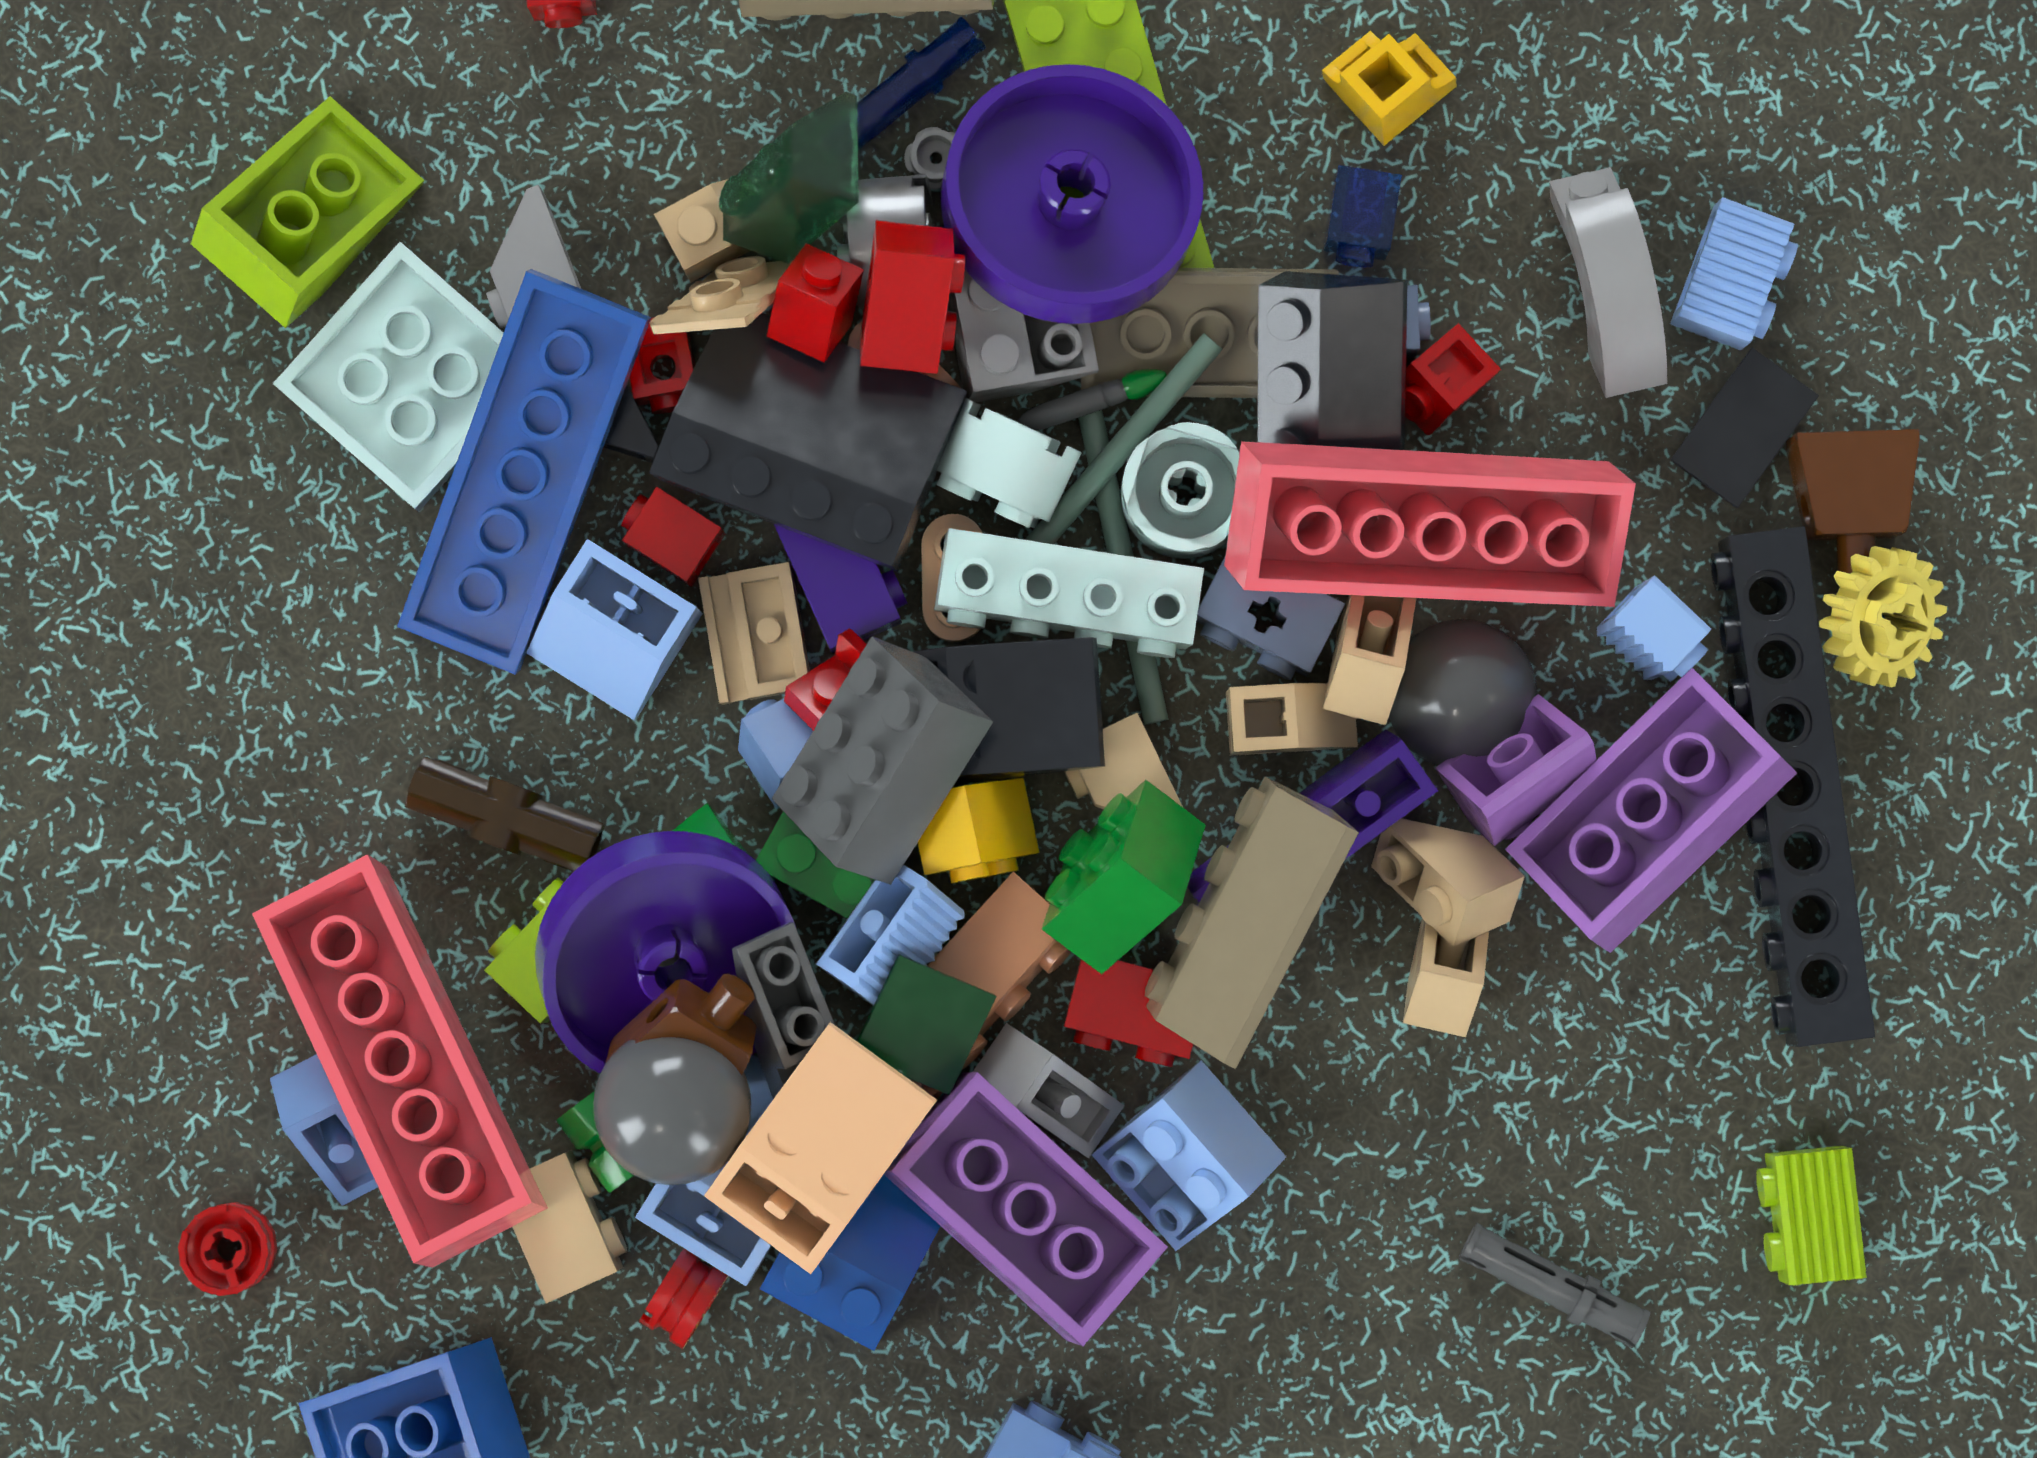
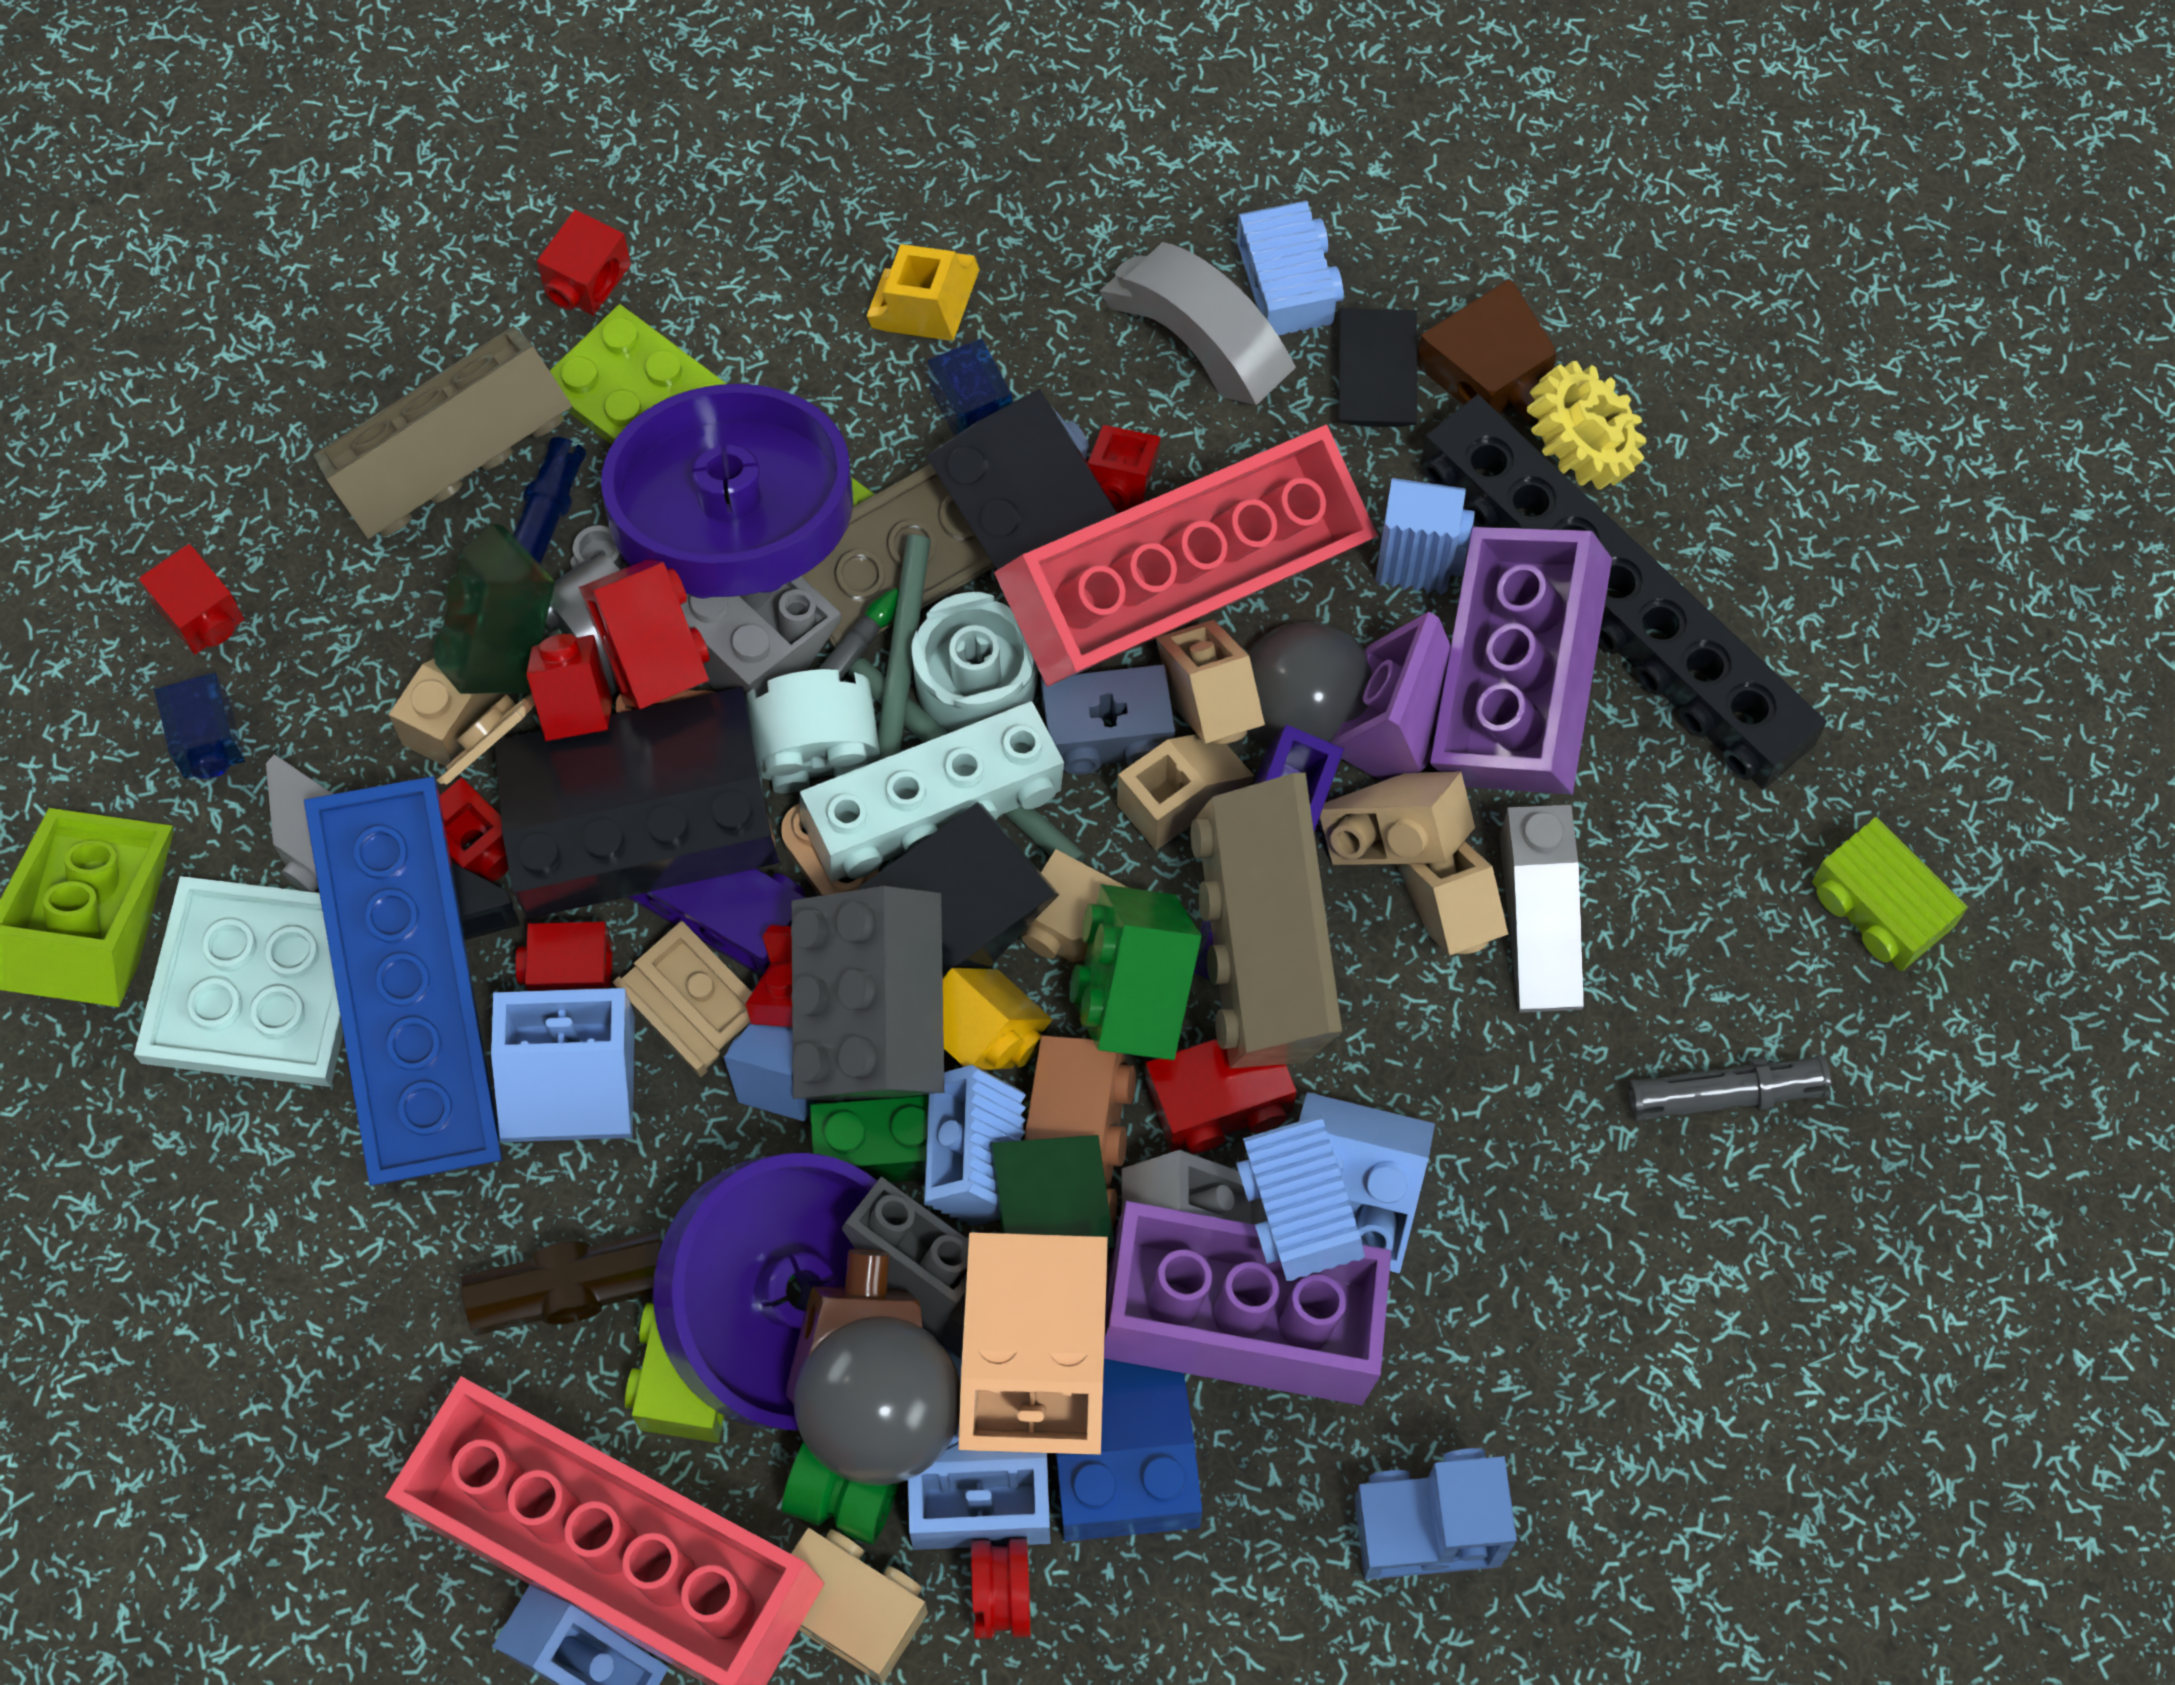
camera: 35 degrees left, 20 degrees down
none -> clear blue brick [154,672,245,779]
none -> light blue brick [1236,1115,1365,1281]
none -> slope [1499,805,1584,1013]

